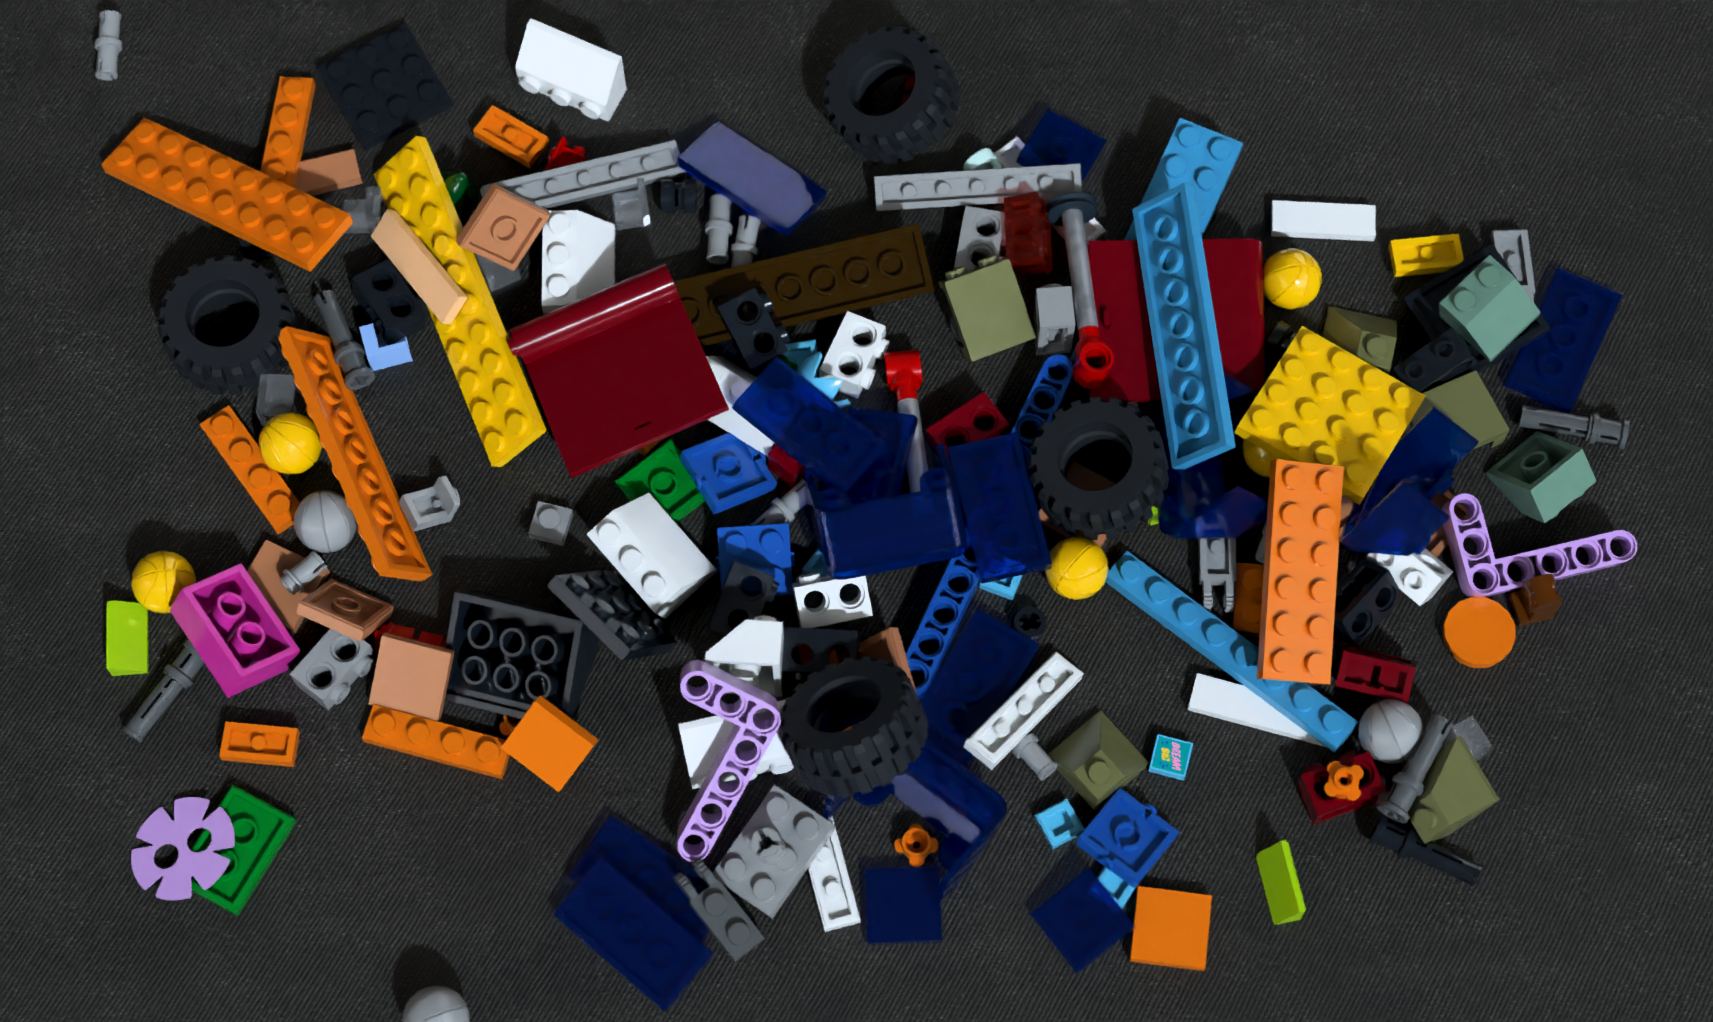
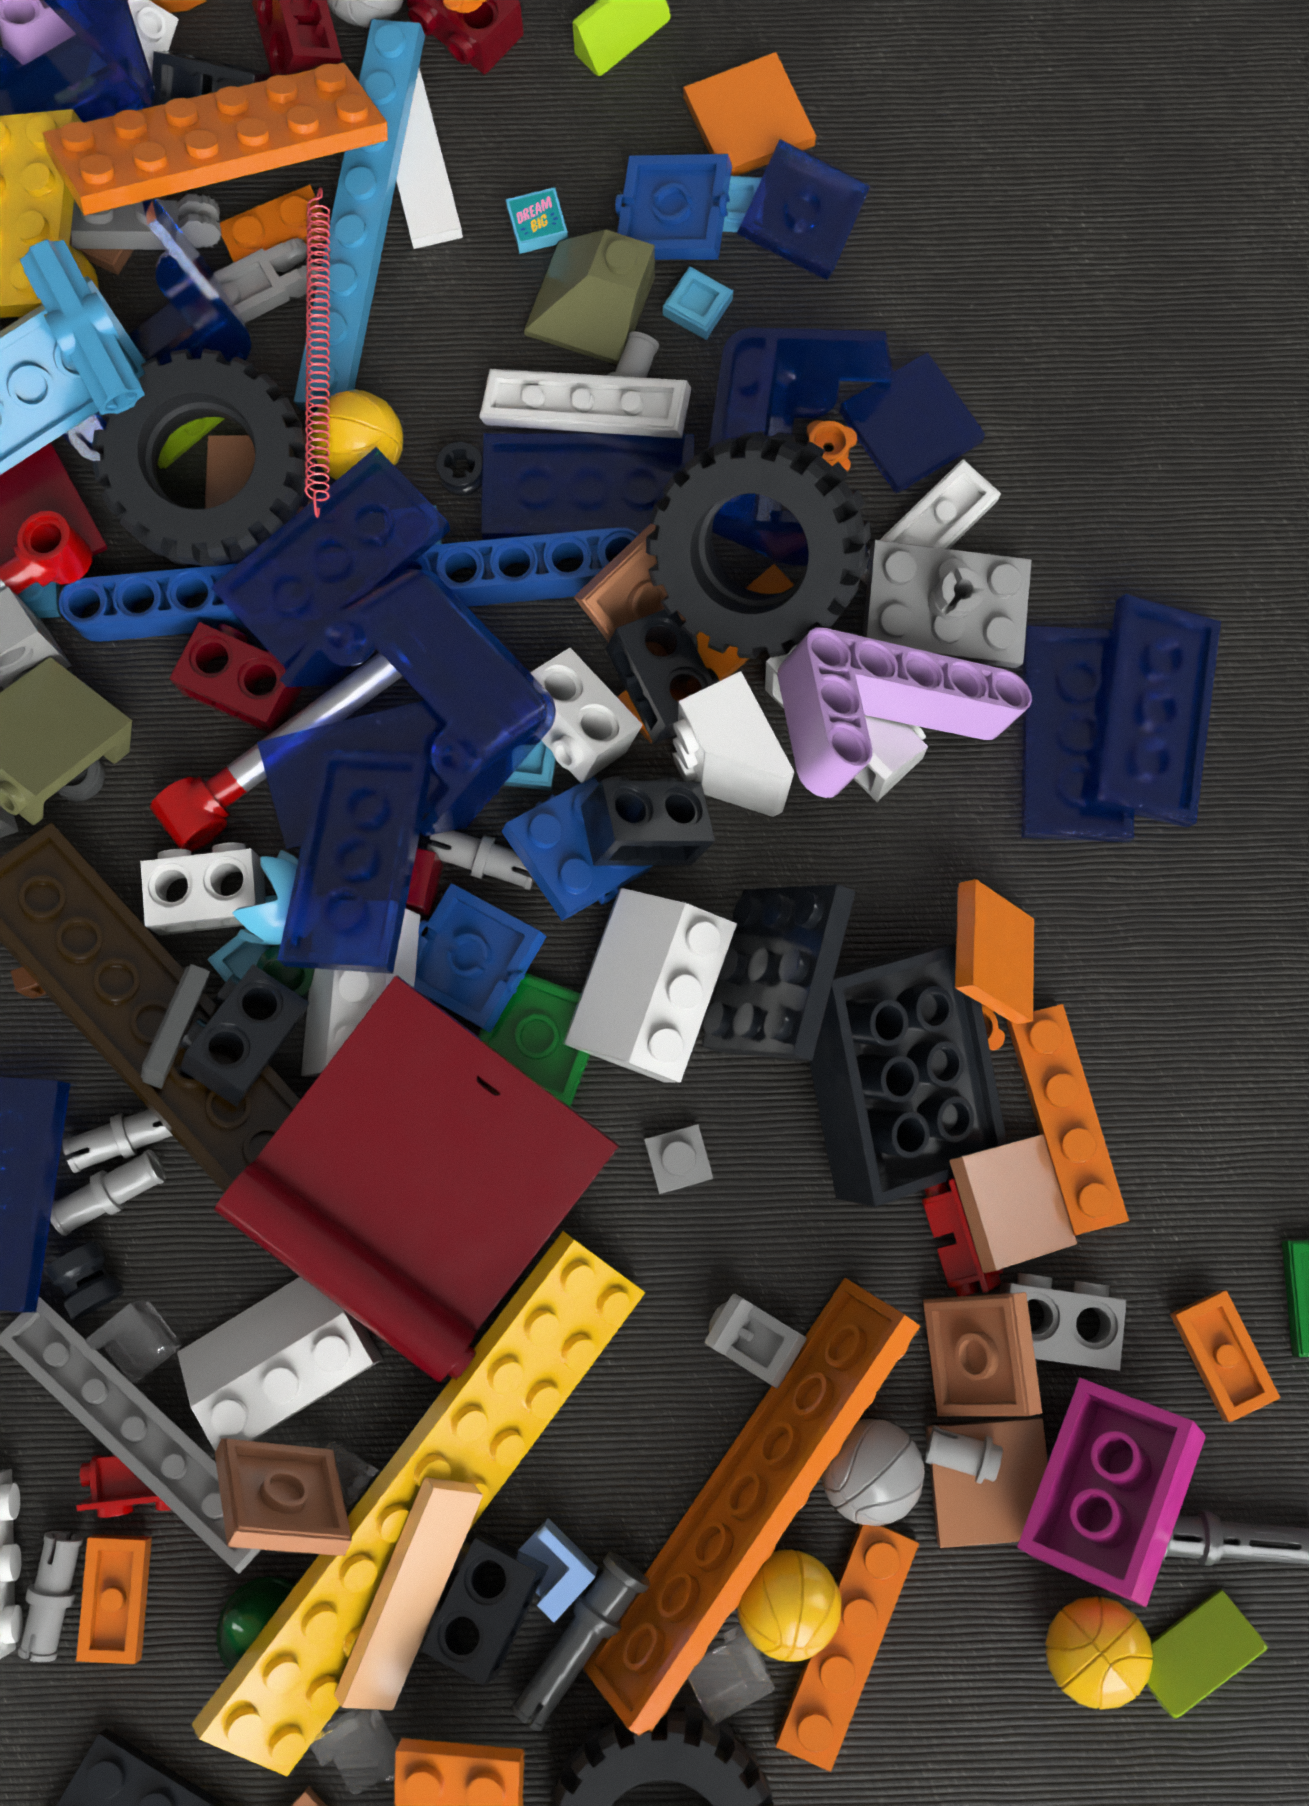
camera: 120 degrees left, 10 degrees up
dark grey hinge [673,858,765,963] -> none
none -> light grey pin [18,1531,83,1662]
none -> dark azure piece [20,239,145,415]
none -> dark grey tile [141,964,210,1089]
none -> coral piece [305,187,330,518]

